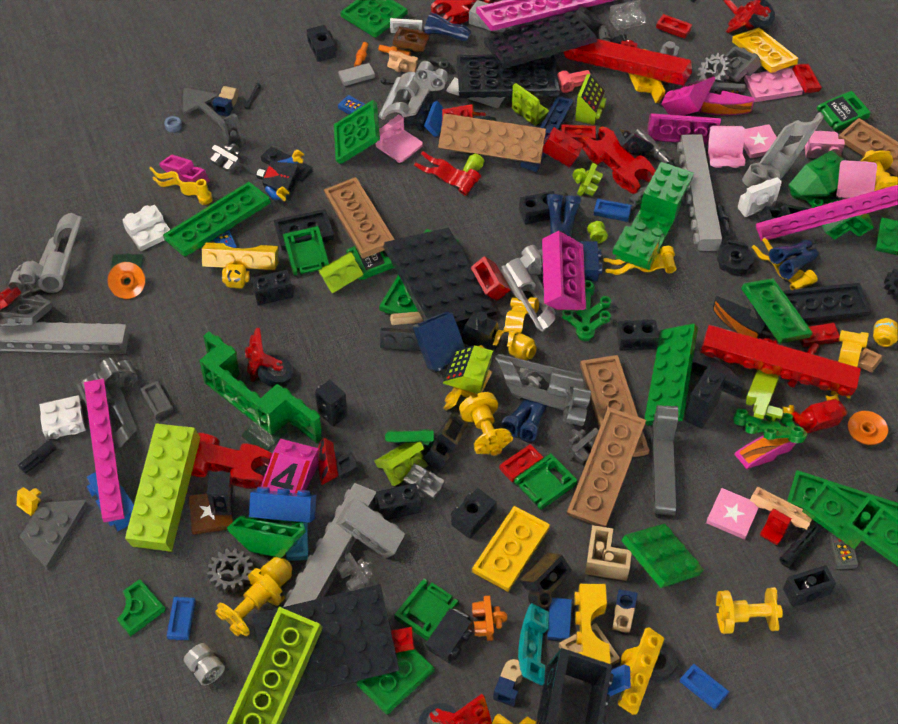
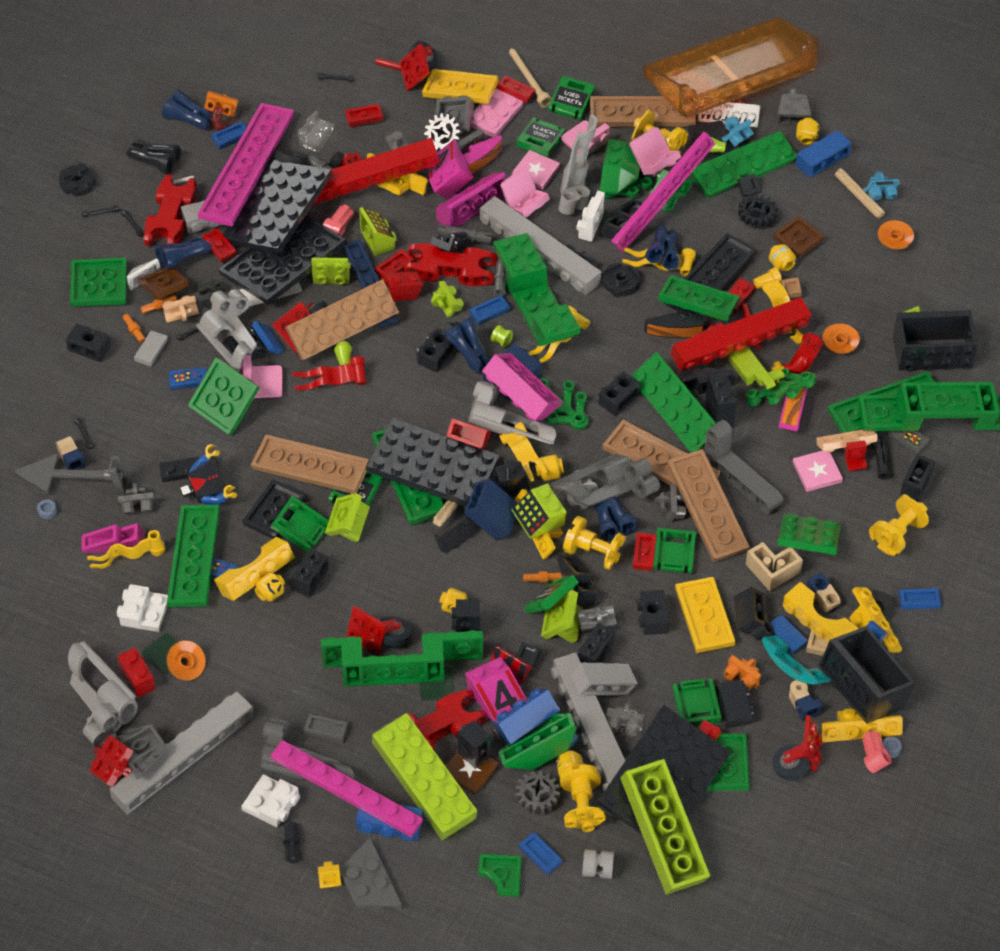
camera: 45 degrees left, 0 degrees up
none -> red brick [117,647,155,698]
none -> red plate [202,228,237,263]
none -> yellow head [439,588,469,615]
none -> tan piece [509,49,552,108]
none -> green container [516,117,566,158]
none -> orange bar [523,571,562,583]

